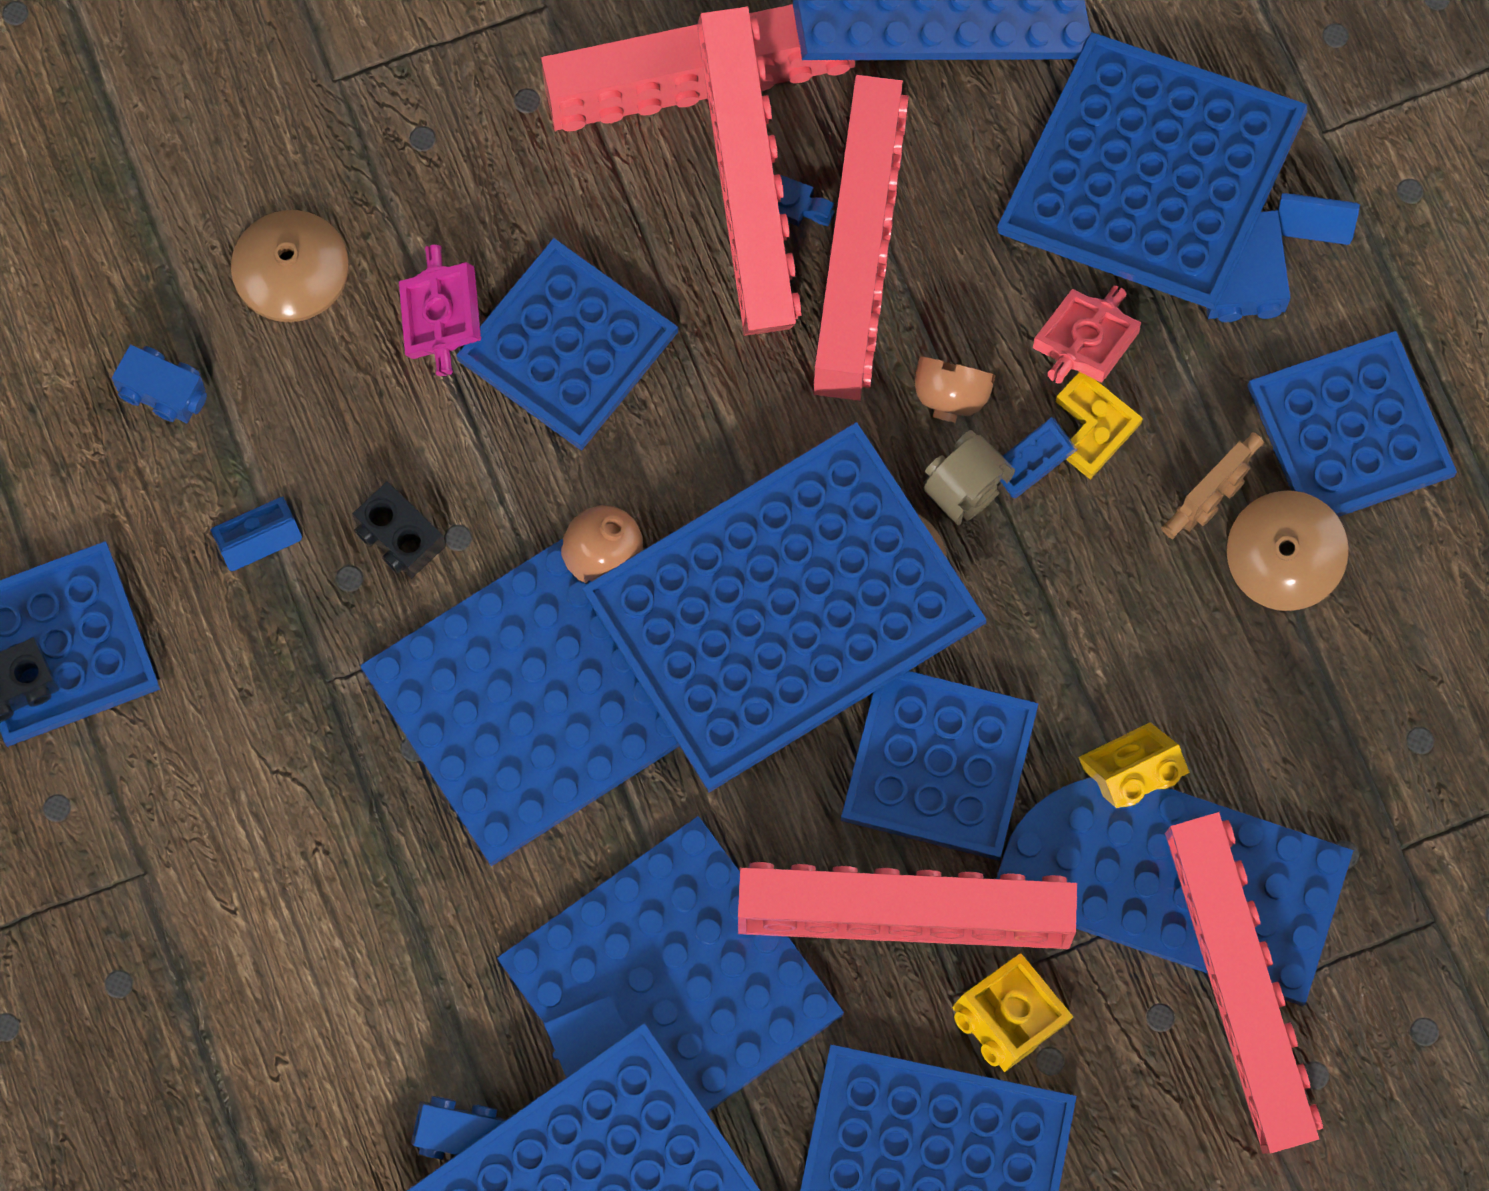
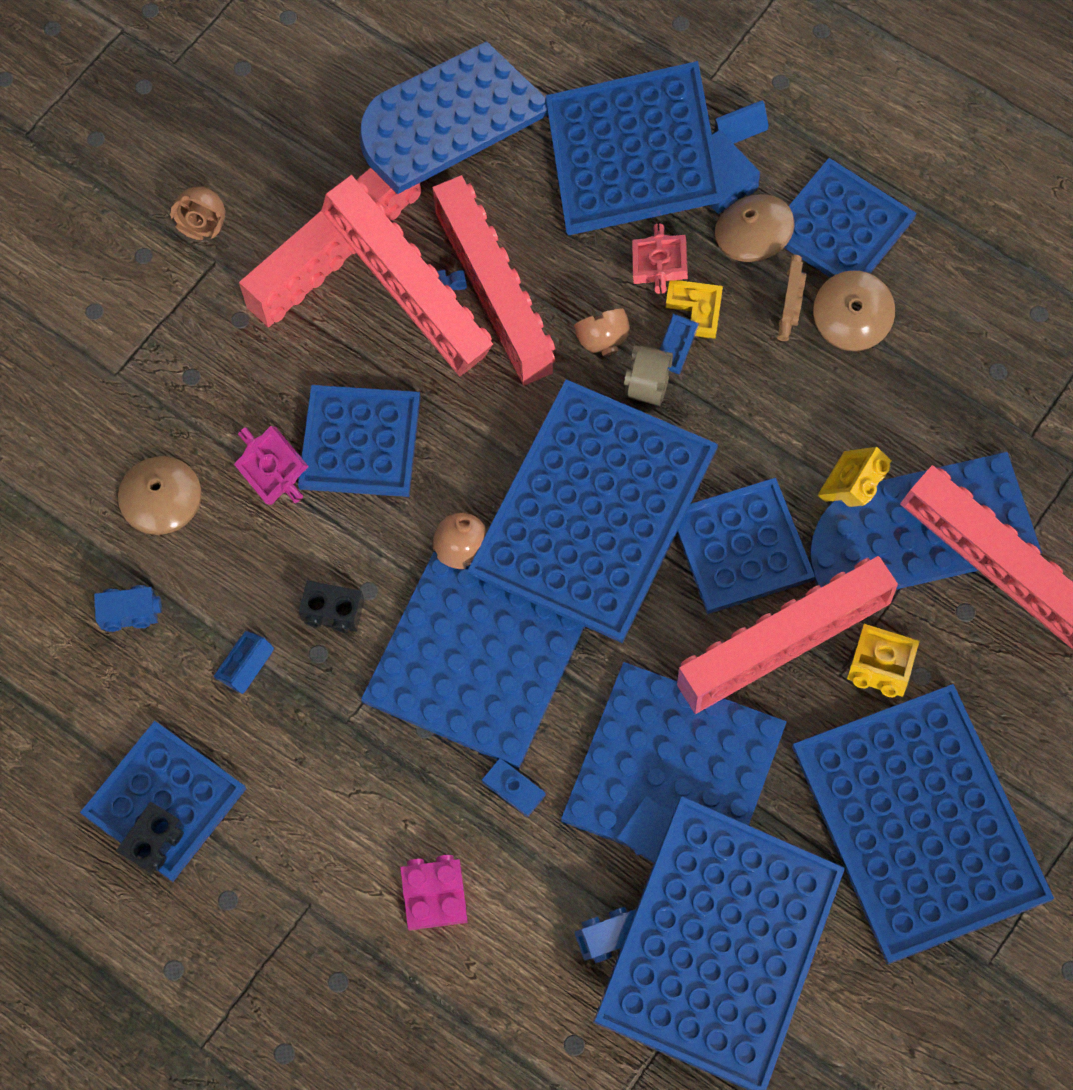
camera: 30 degrees left, 5 degrees down
none -> dark pink plate [400,855,468,930]
none -> blue plate [482,758,546,818]
none -> medium nougat dish [715,194,795,262]

